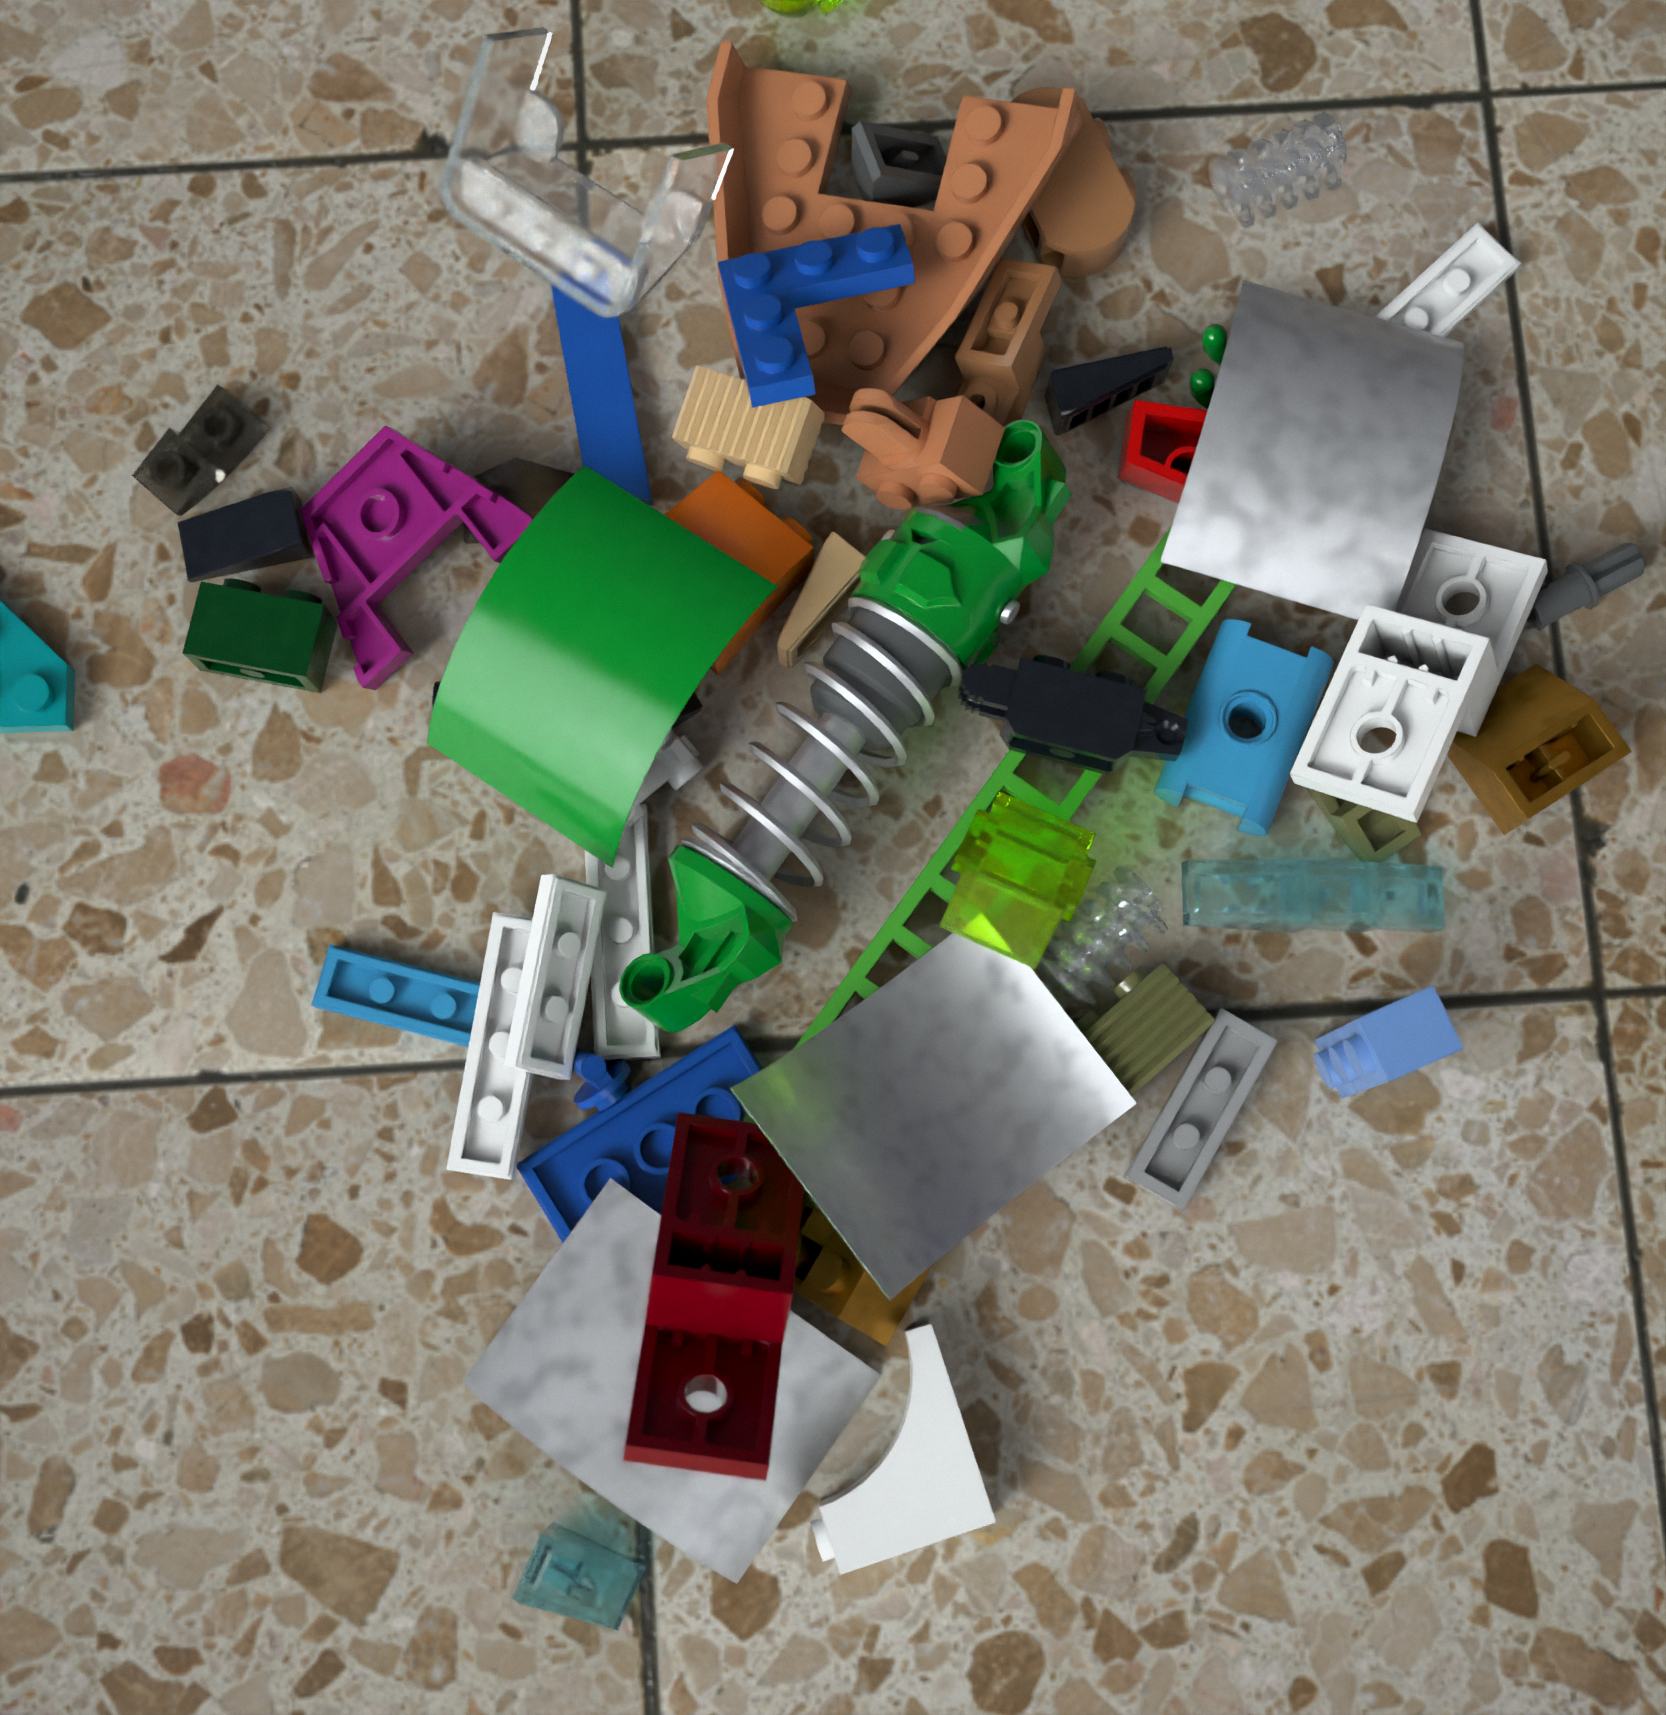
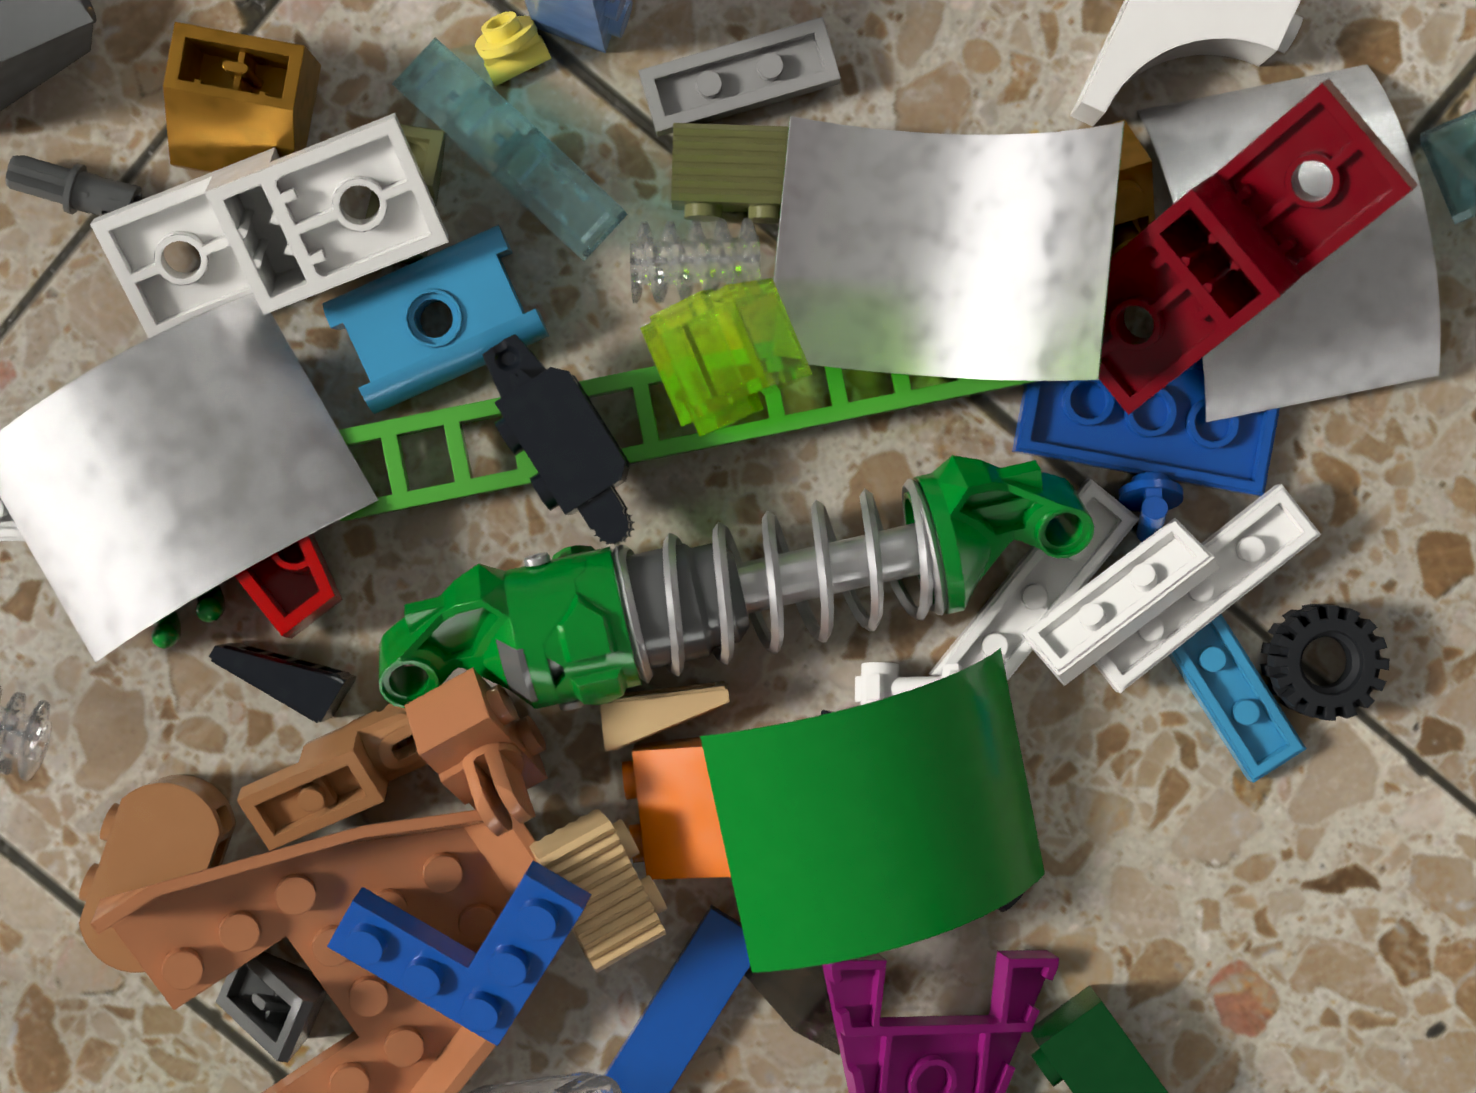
camera: 135 degrees left, 10 degrees up
none -> light yellow plate [475,11,552,87]
none -> black tyre [1260,604,1390,721]

